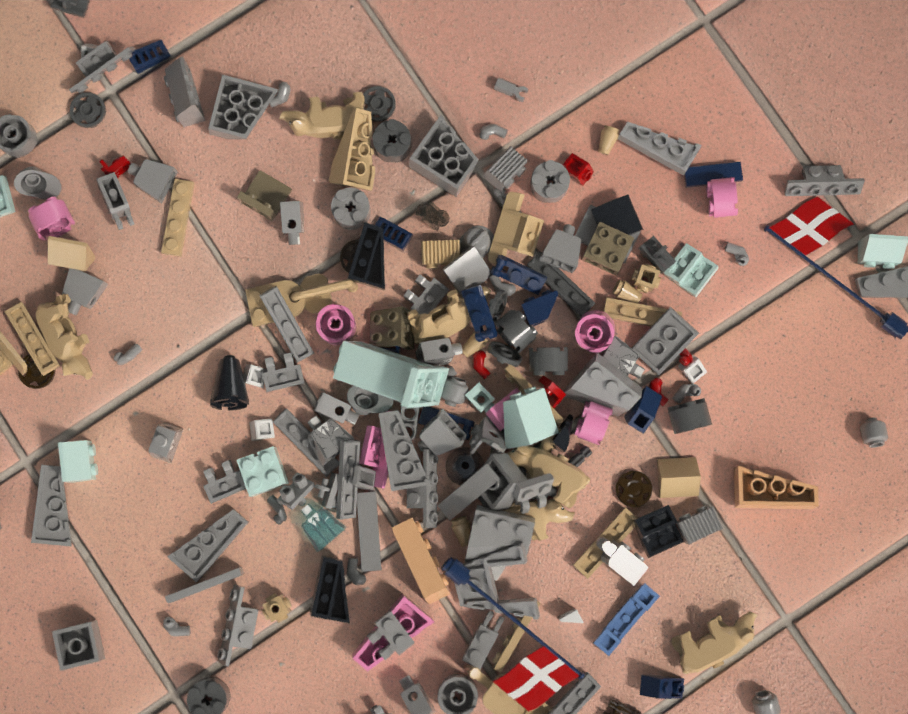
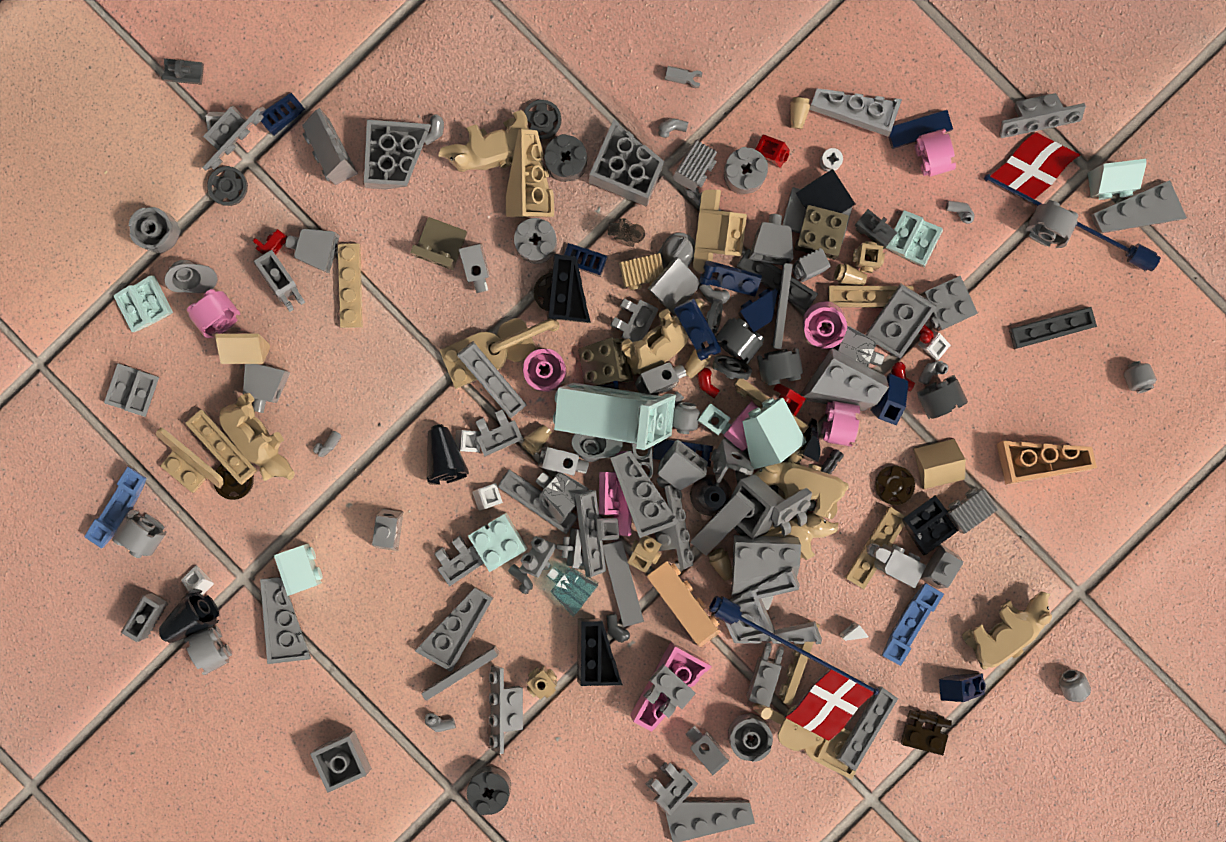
camera: 10 degrees left, 5 degrees up
none -> tan cone [521,424,552,455]
none -> tan brick [627,536,662,573]
none -> light grey tile [773,263,792,349]
none -> light grey brick [792,248,830,282]
none -> white wheel [820,148,843,172]
none -> light grey torso [920,544,964,589]
none -> light grey plate [921,276,978,331]
none -> dark grey tile [1009,307,1097,349]
none -> light grey brick [1026,200,1078,248]

